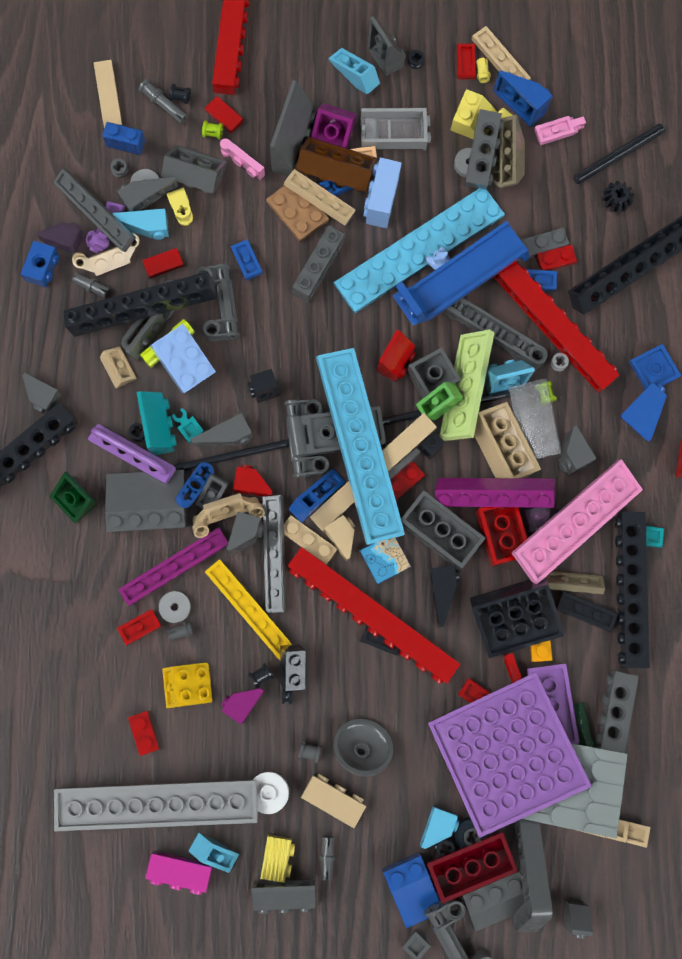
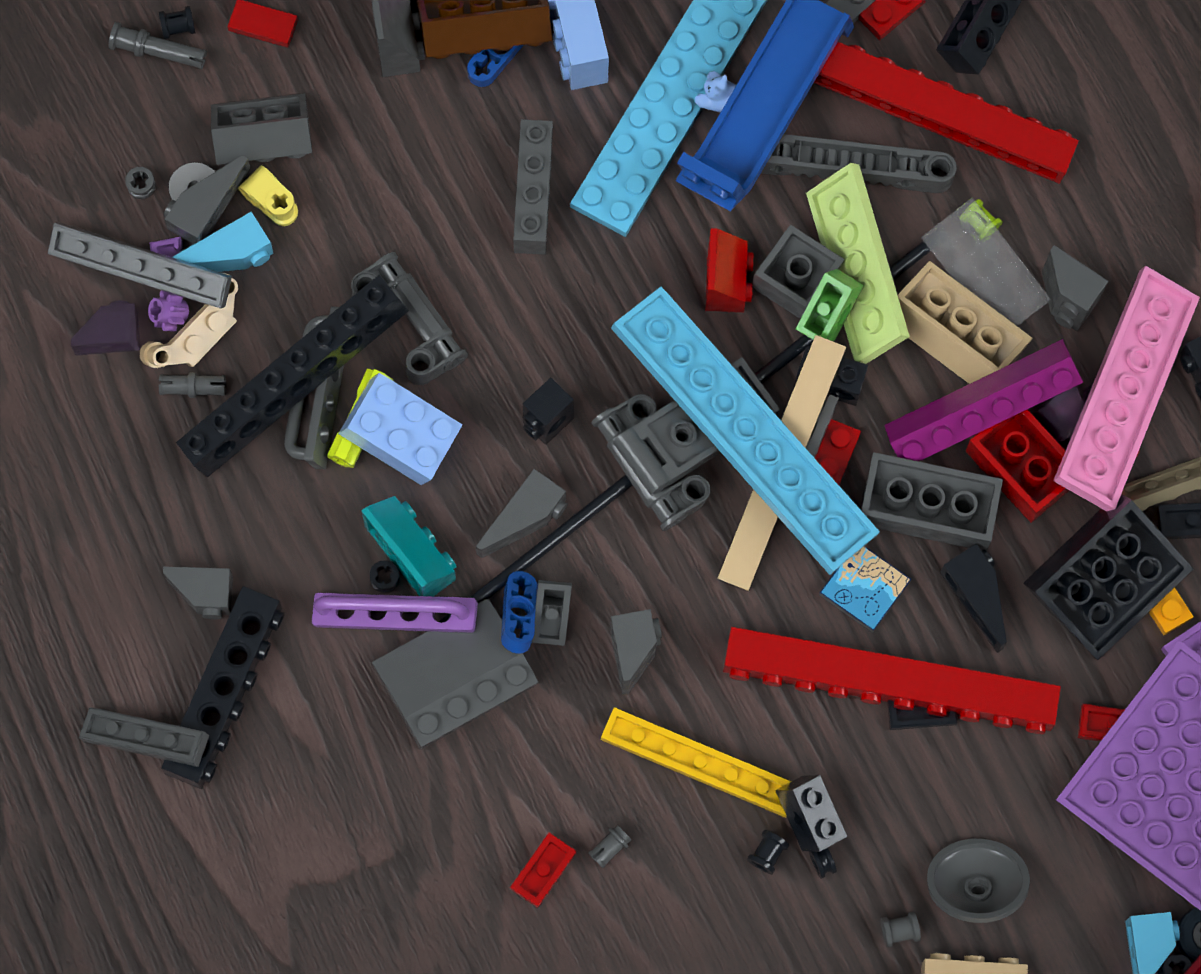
camera: 20 degrees left, 5 degrees down
blue brick [20,241,59,287] -> none
dark green slope [49,471,98,524] -> none
tan tile [94,60,122,128] -> none
tan slope [100,346,136,388] -> none
blue brick [102,122,145,155] -> none
magenta plate [118,528,228,606] -> none
red tile [142,248,184,279] -> none
light grey piece [159,591,191,623] -> none
yellow bracket [162,663,212,708] -> none
teal plate [172,408,204,444] -> none
tan plate [192,493,265,538] -> none
lime bush [202,120,223,140] -> none
bright pink plate [220,139,265,180] -> none
magenta slope [221,688,264,725] -> none
blue plate [231,239,263,281] -> none
red slope [233,465,273,497] -> none
tile [263,495,286,613] -> none
medium nougat plate [266,186,329,243] -> none
tan plate [284,169,356,225] -> none
tan plate [284,515,337,565] -> none
blue slope [289,469,346,523] -> none
tan slope [324,515,355,562] -> none
medium azure slope [485,359,535,394] -> none
red tile [503,653,522,683] -> none
blue plate [527,269,557,291] -> none
light grey bush [550,353,569,372] -> none
blue slope [619,382,667,442] -> none
blue plate [629,344,682,389] -> none

